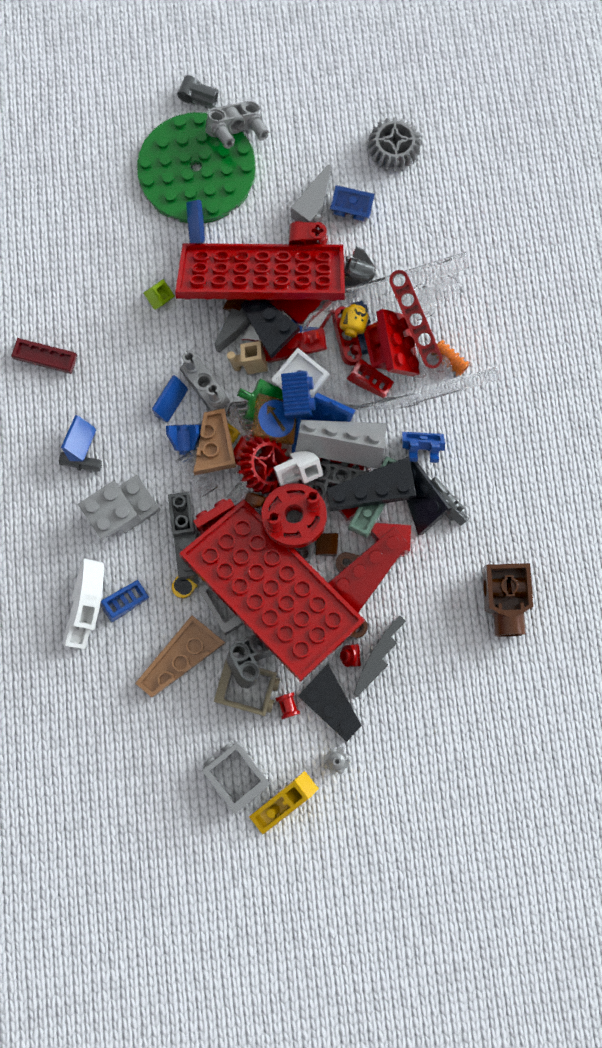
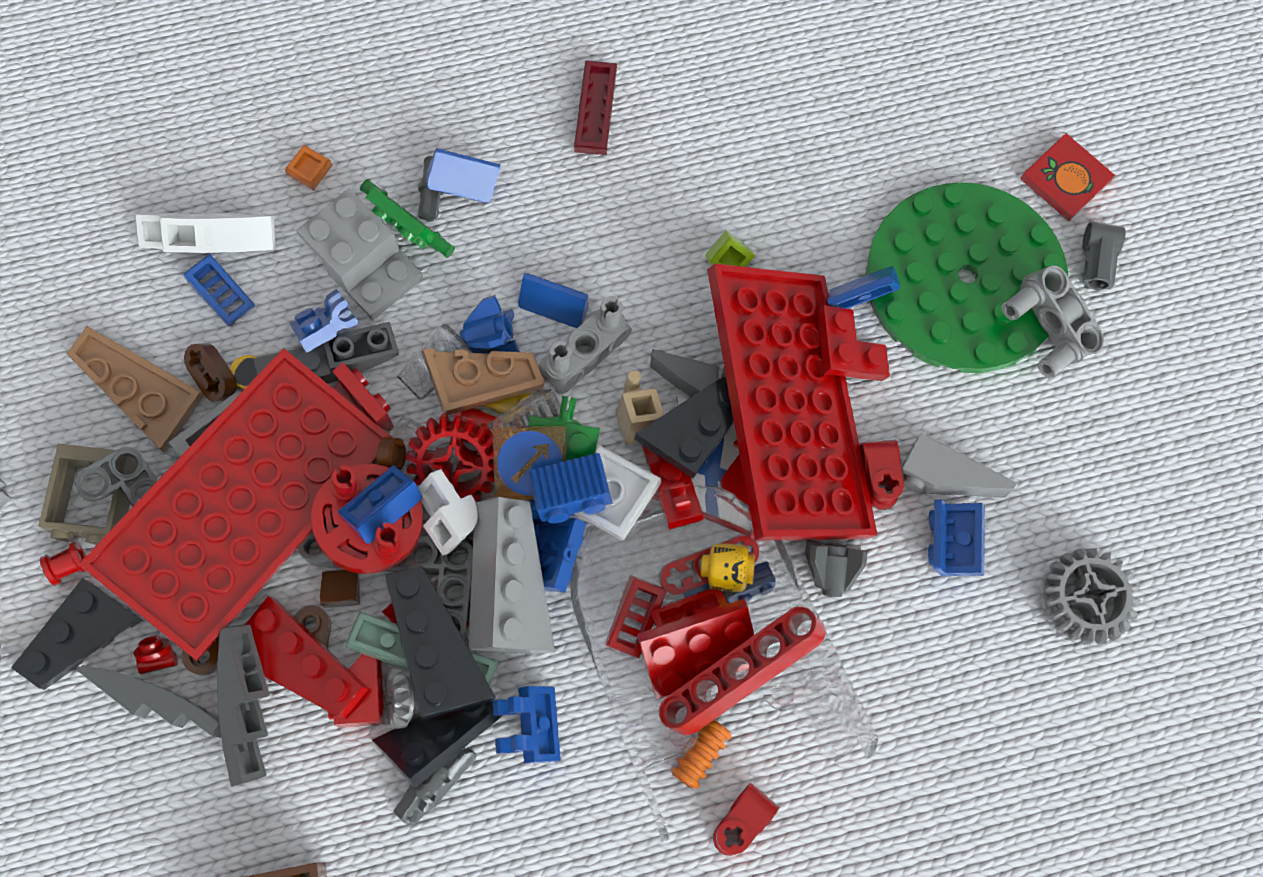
camera: 80 degrees right, 5 degrees down
none -> reddish brown beam [184,343,237,402]
none -> dark grey slope [217,625,270,787]
none -> orange tile [285,145,333,191]
none -> blue plate [290,289,359,352]
none -> blue slope [337,465,422,544]
none -> green plate [360,179,455,258]
none -> light grey gear [384,668,414,729]
none -> red piece [713,782,780,856]
none -> red plate [817,305,890,381]
none -> red tile [1020,133,1115,221]

